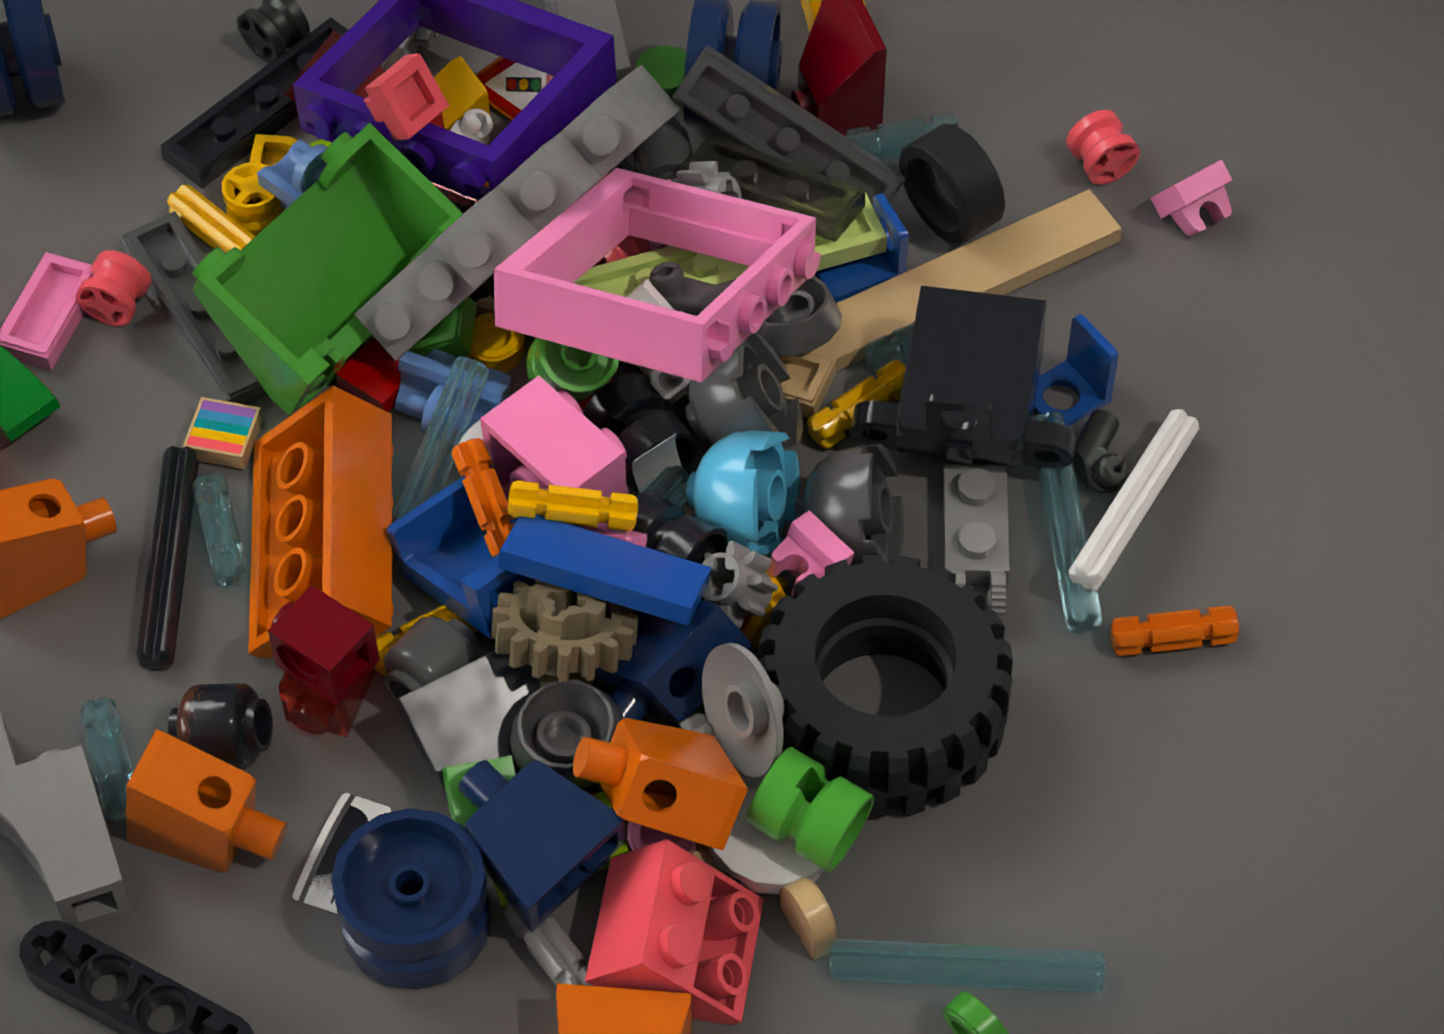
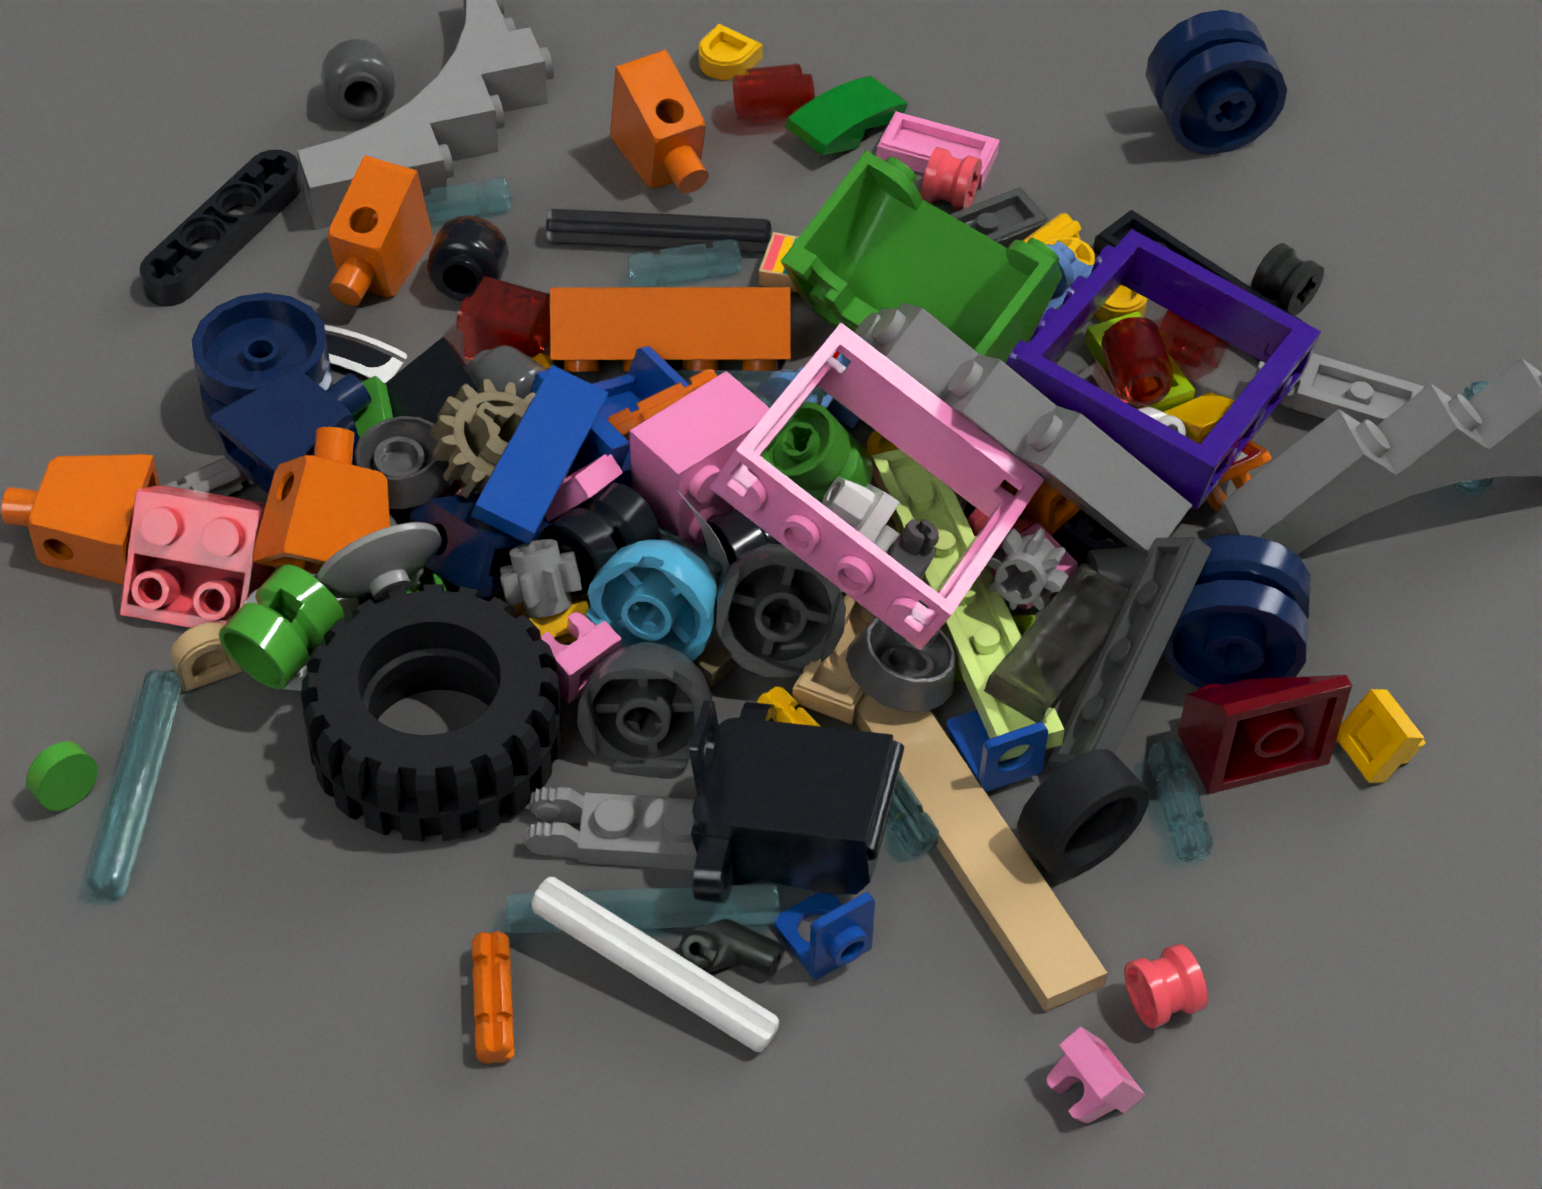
camera: 90 degrees right, 5 degrees down
dark red brick [268,585,380,706] -> none
coral tile [363,53,449,141] -> none
yellow axle [507,480,638,532] -> none

